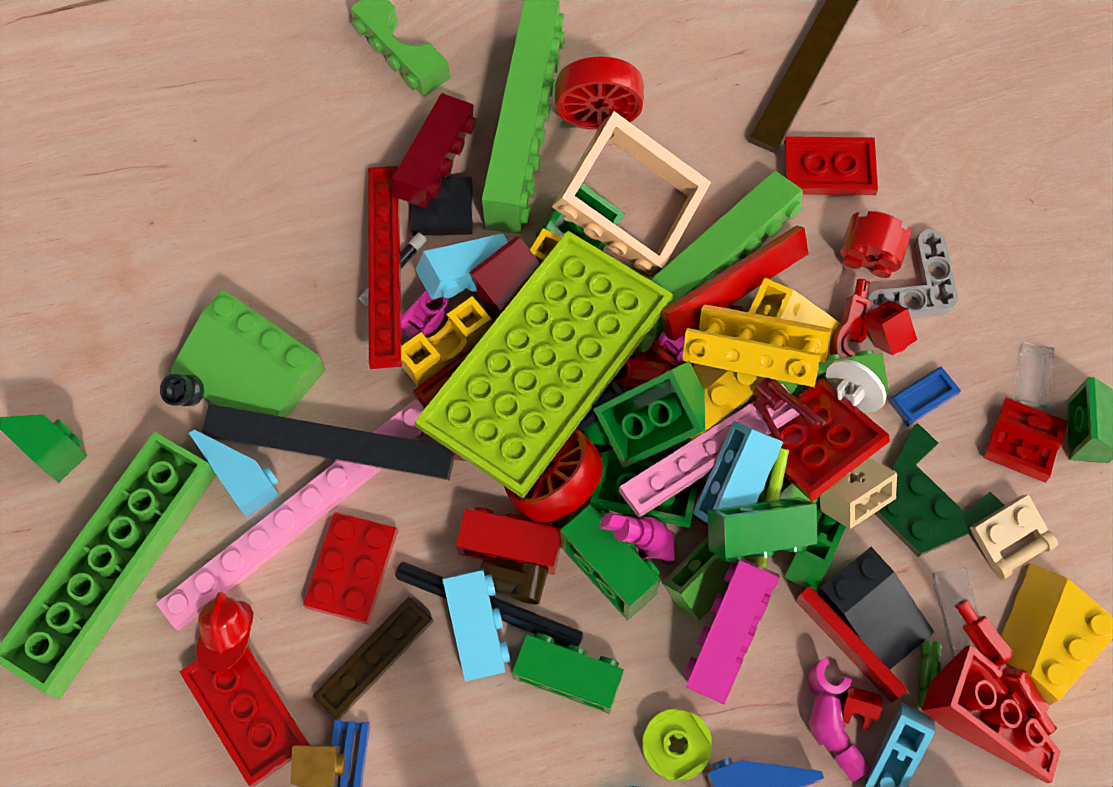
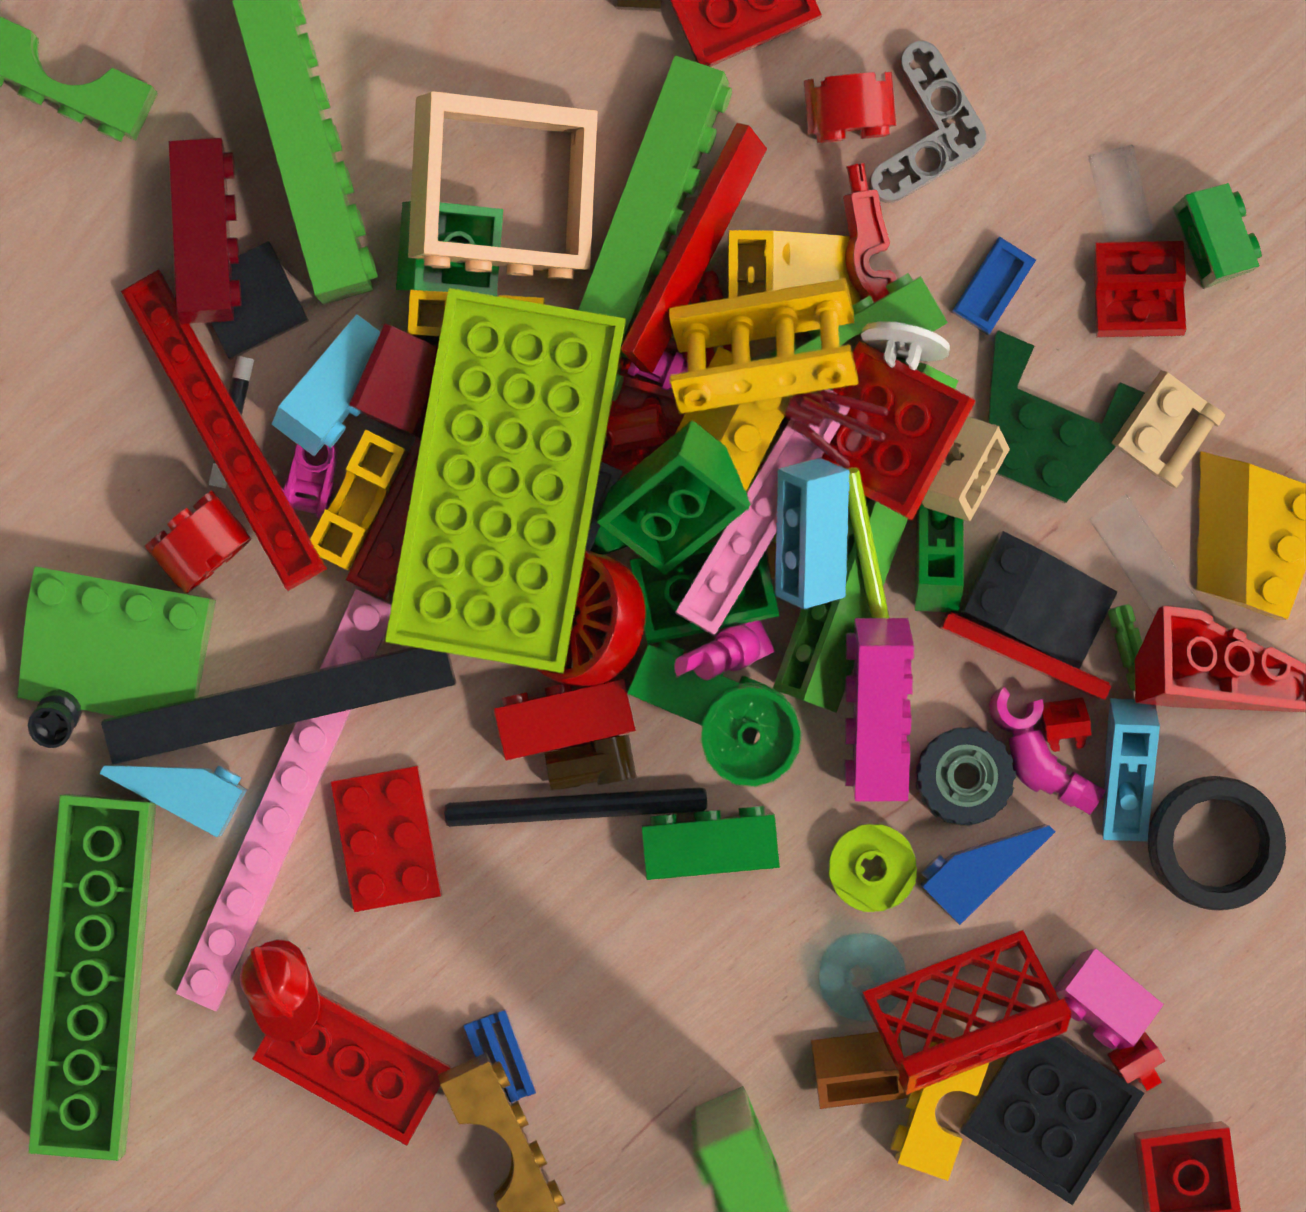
camera: 25 degrees left, 20 degrees up
dark brown tile [312,597,434,720] -> none
medium azure brick [443,568,511,682] -> none
red piece [555,56,644,130] -> none
brick [708,497,817,562] -> none
red brick [864,300,918,356] -> none
red piece [954,599,1057,735] -> none
none -> red brick [144,490,252,594]
none -> green wheel [701,682,801,787]
none -> black wheel [915,727,1016,826]

